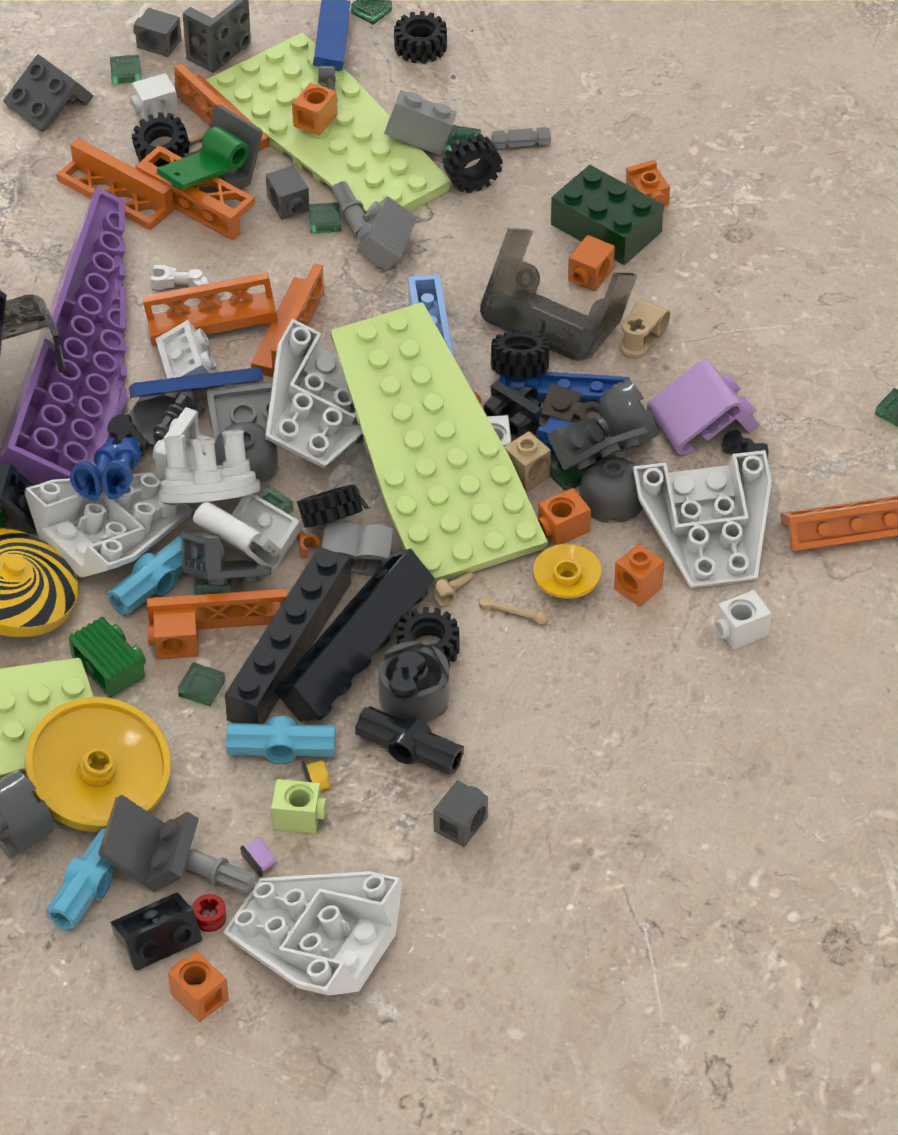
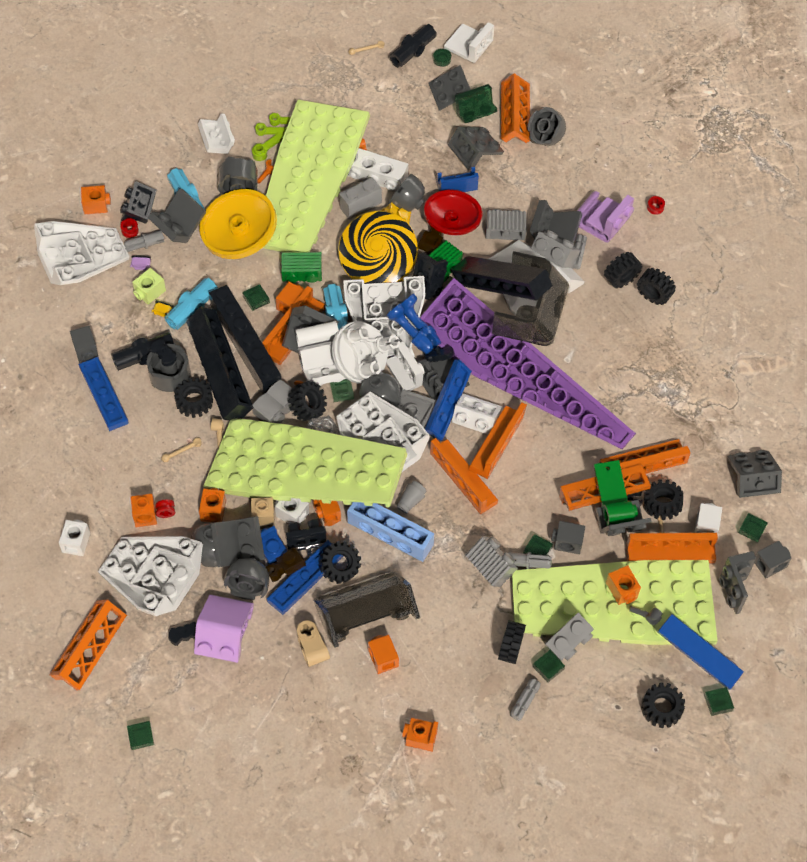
camera: 125 degrees right, 10 degrees up
white piece [151,265,224,300] -> none
yellow dish [533,544,602,599] -> none
dark green brick [551,164,664,265] -> none
none -> blue tile [78,357,129,432]
none -> red bush [155,499,176,518]

